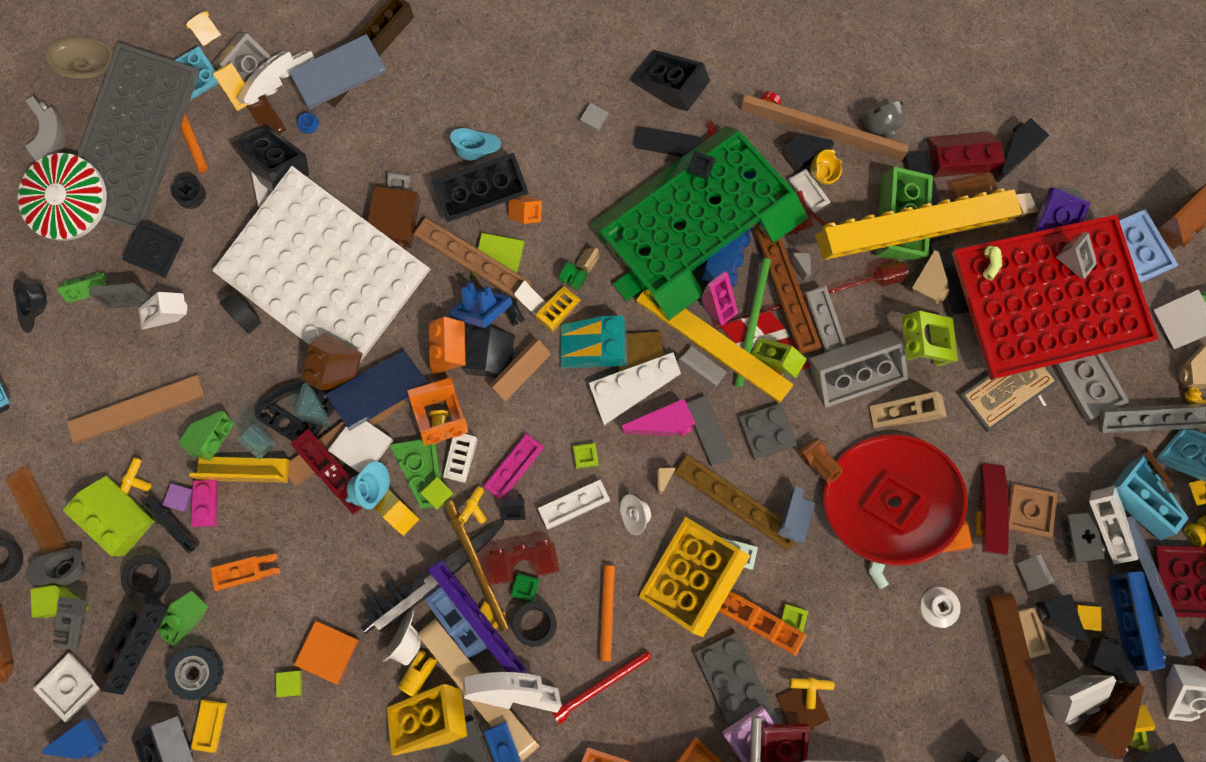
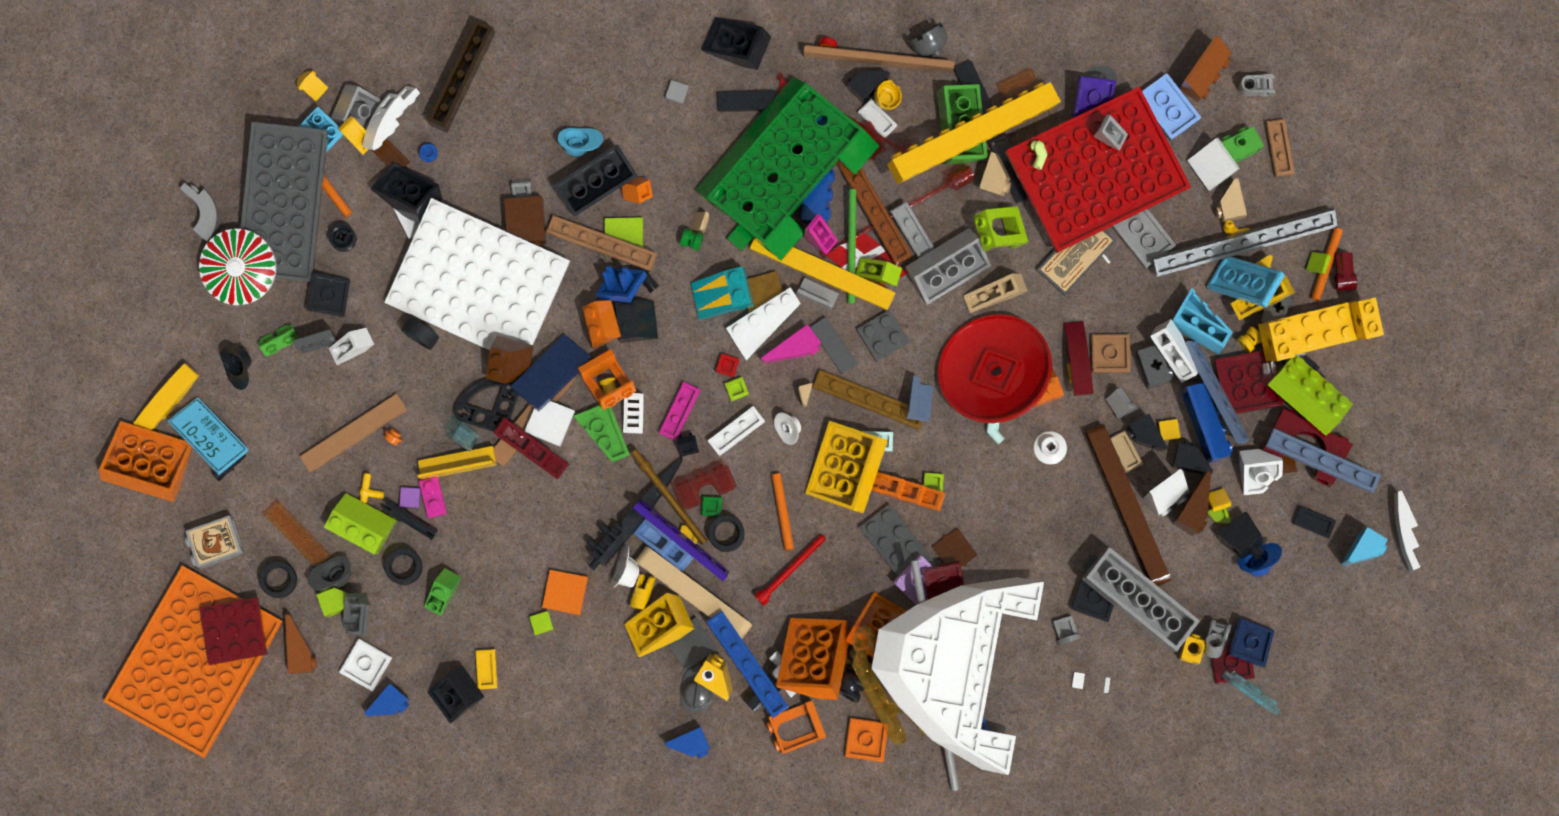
camera: 10 degrees left, 5 degrees up
dark tan dish [45,37,114,80] -> none
black brick [91,592,168,695] -> none
black wheel [165,646,224,700] -> none
bright green slope [178,411,234,461] -> none
orange hinge [210,554,280,591] -> none
sand blue tile [289,34,387,109] -> none
clear light blue slope [293,382,333,427] -> none
medium azure piece [345,461,390,510] -> none
yellow slope [374,489,420,536] -> none
lime tile [421,477,454,510] -> none
yellow piece [458,487,487,524] -> none
white slope [463,672,561,713] -> none
medium nougat tile [489,338,551,402] -> none
white sticker [515,281,546,315] -> none
yellow slope [535,286,581,333] -> none
black tile [687,151,716,180] -> none
yellow piece [788,677,835,709] -> none
light grey slope [790,253,811,281] -> none
dark orange piece [798,437,843,483] -> none
dark red slope [927,132,1005,177] -> none
black slope [995,118,1049,183] -> none
tan slope [1016,193,1039,220] -> none
reddish brown piece [1143,447,1175,487] -> none
none -> orange plate [384,428,403,445]
none -> red tile [716,353,740,378]

